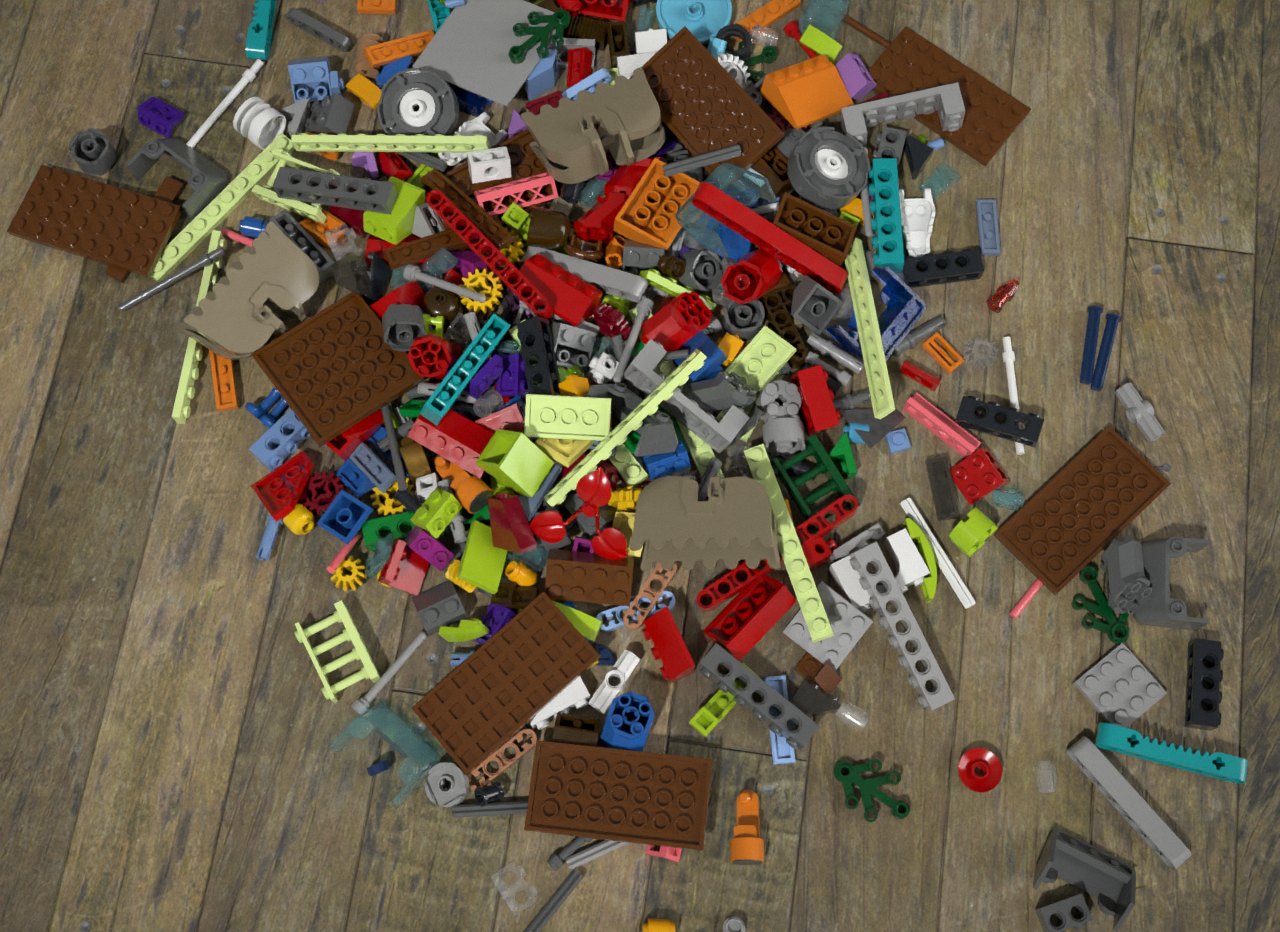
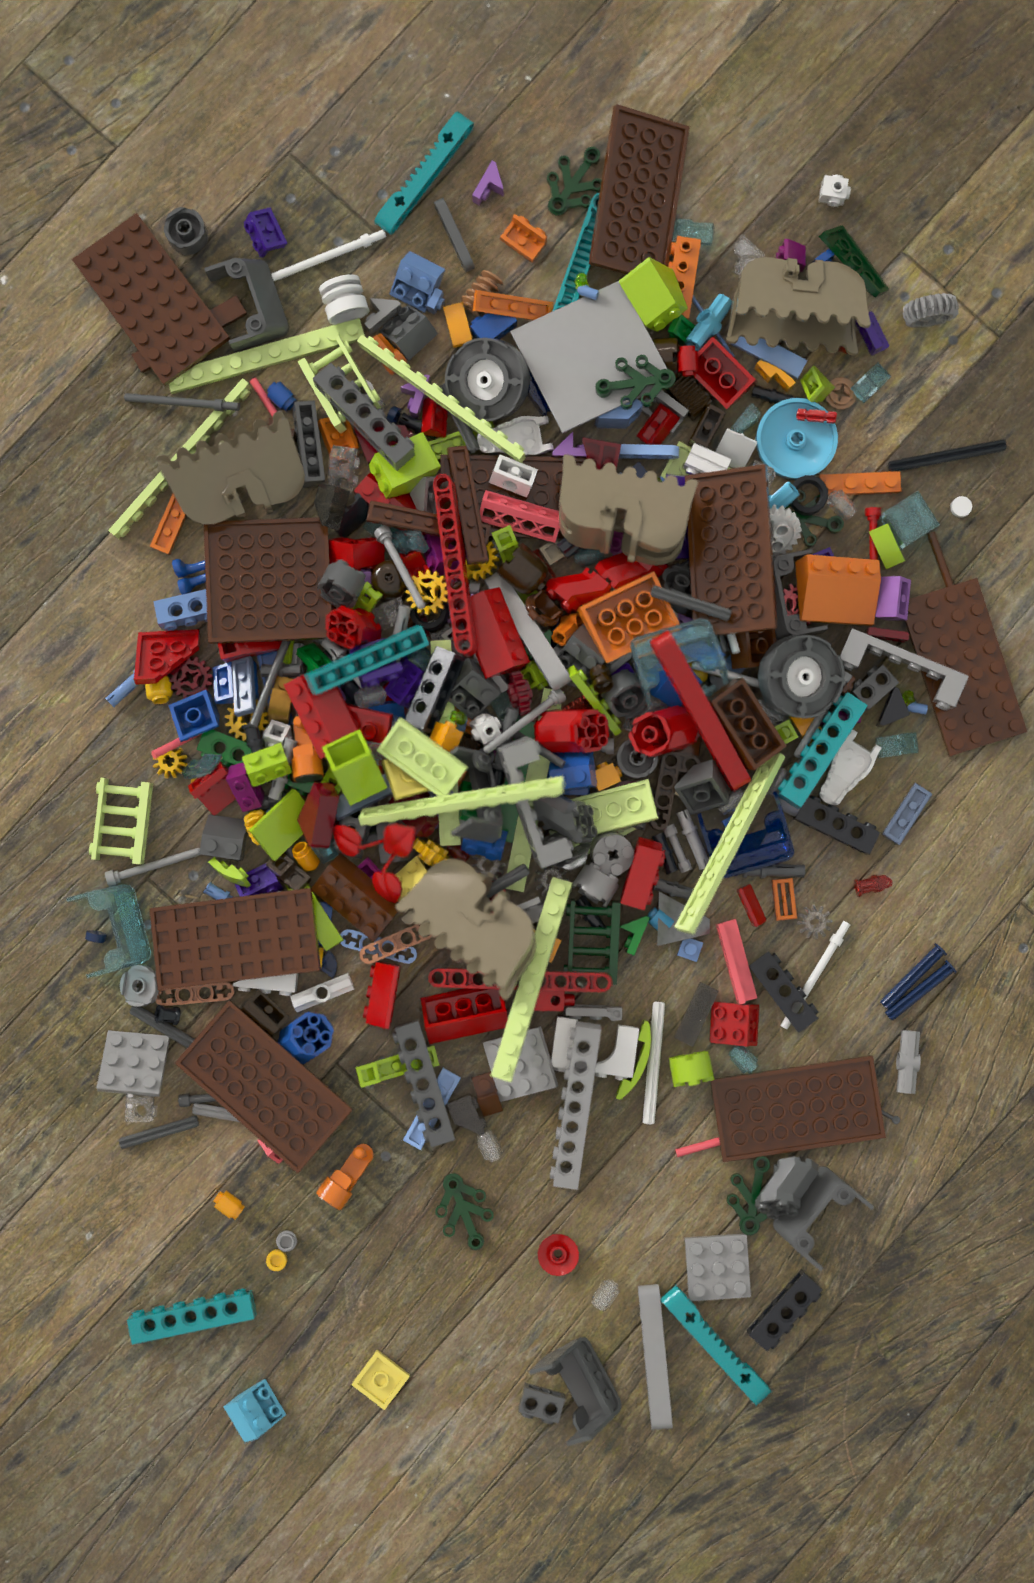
camera: 30 degrees right, 15 degrees up
none -> light grey plate [97,1030,170,1097]

